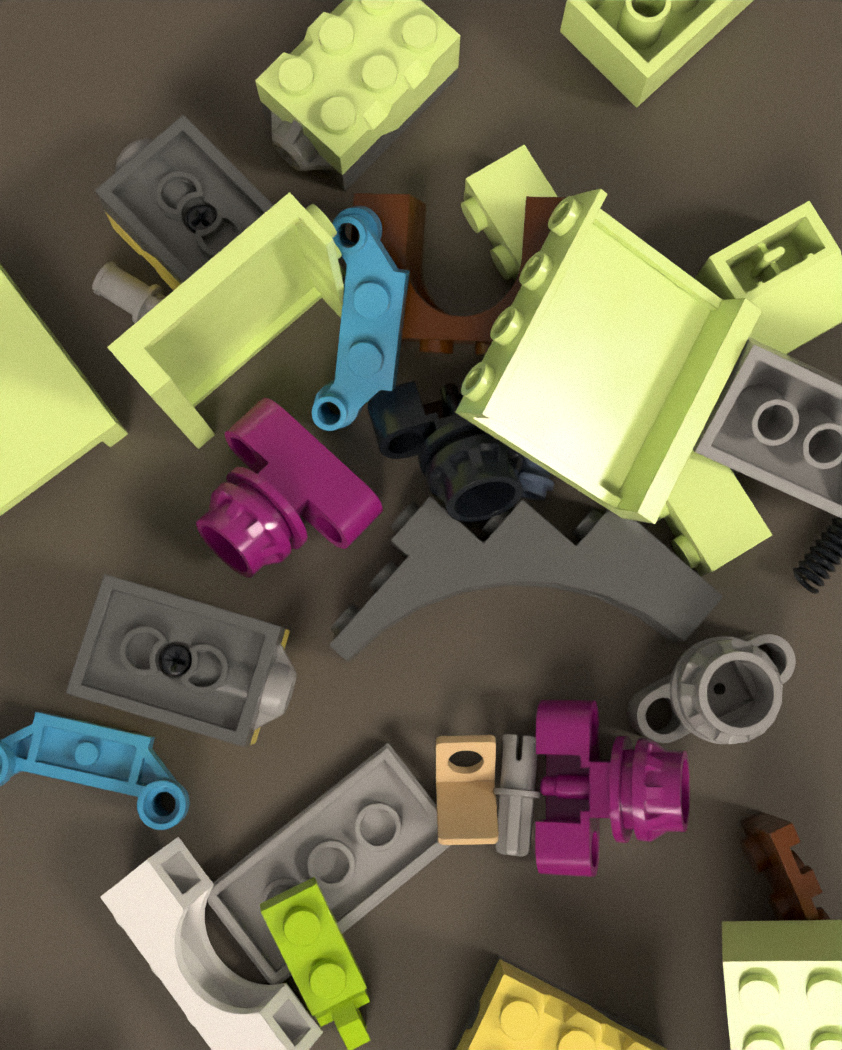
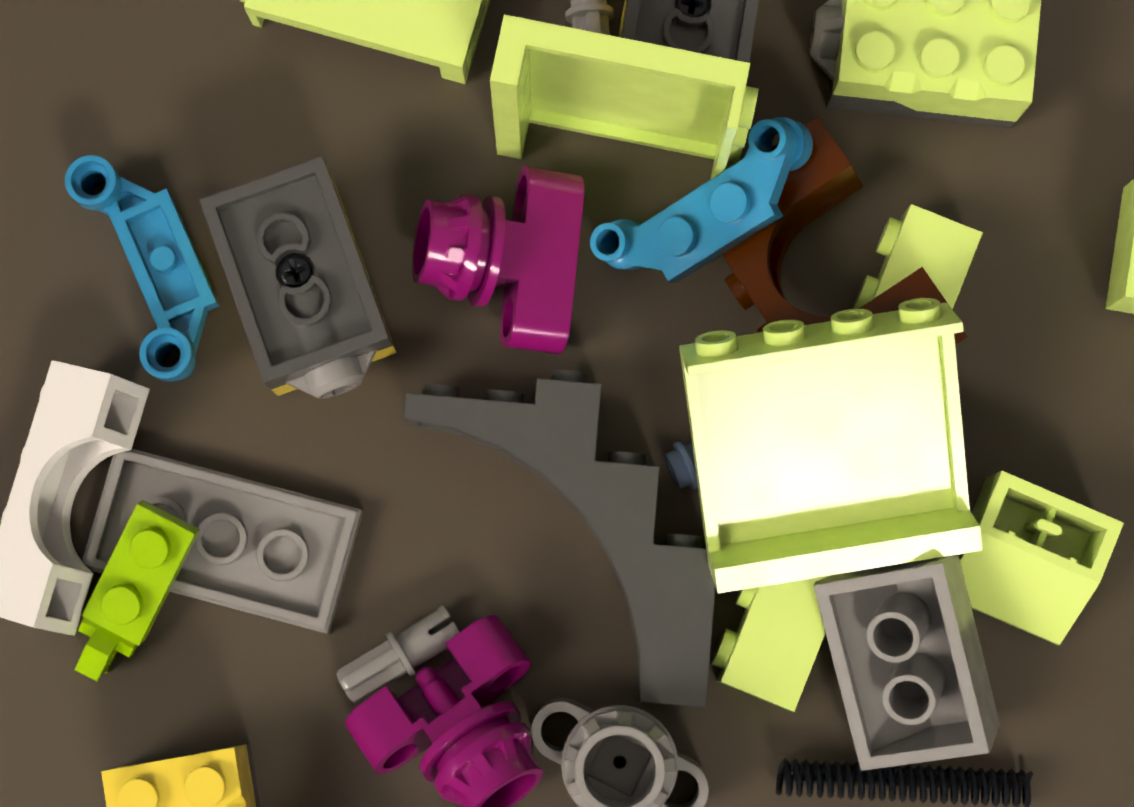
camera: 55 degrees right, 0 degrees up
black beam [368,363,524,522] -> none
tan bracket [436,735,499,845] -> none

